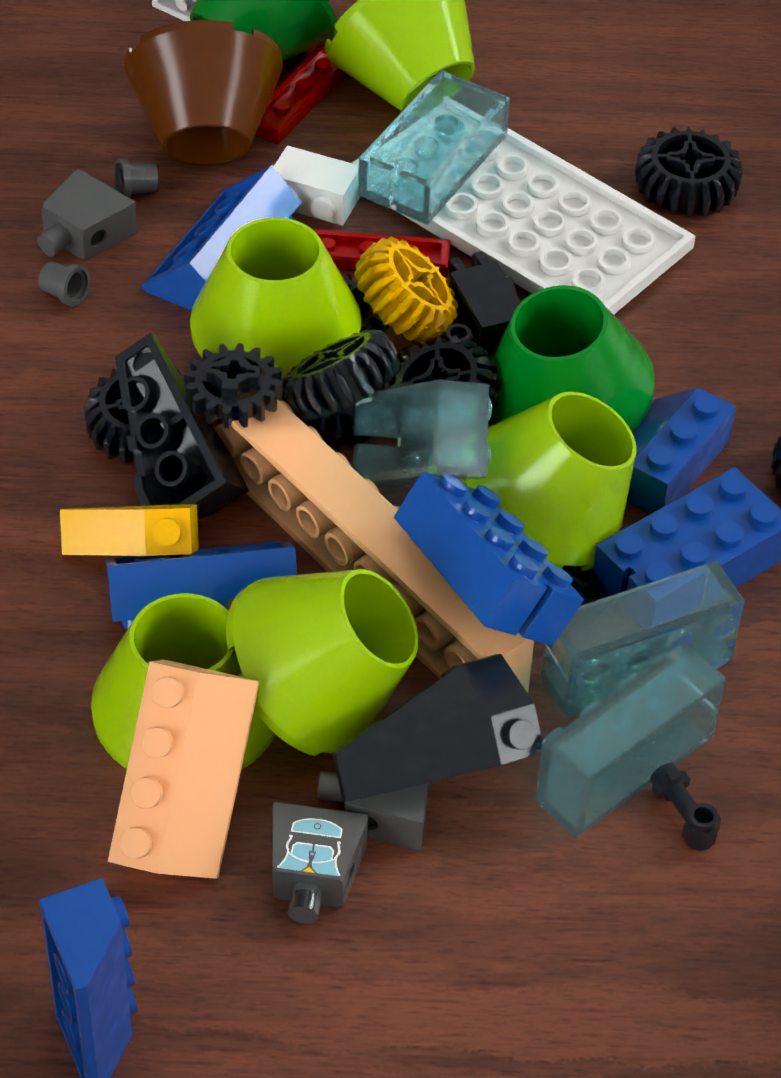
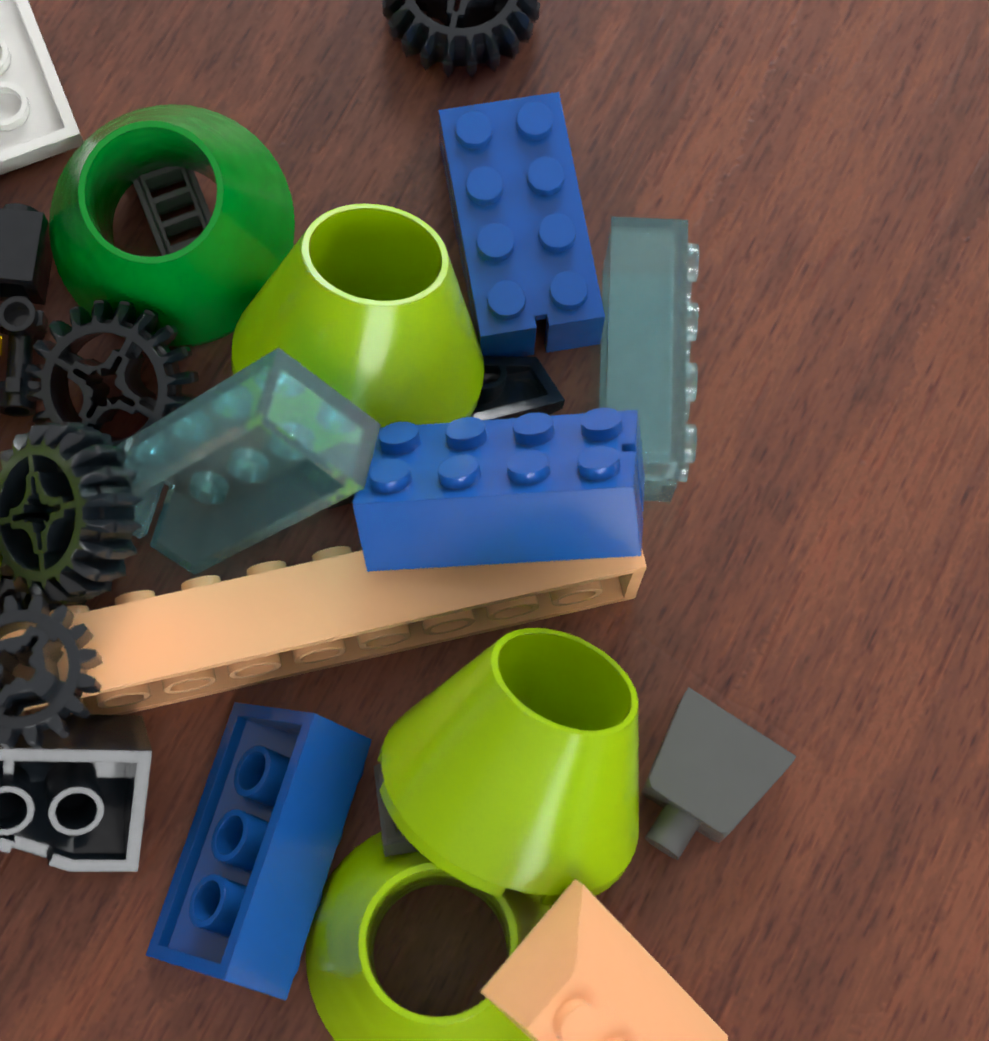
camera: 65 degrees left, 25 degrees up
yellow slope [60,504,199,556] -> none
dark grey torso [272,802,368,924] -> none
black wedge [332,654,545,802] -> none
clear light blue piece [536,643,726,838] -> none
blue slope [627,387,736,514] -> none
black bar [650,763,721,851] -> none

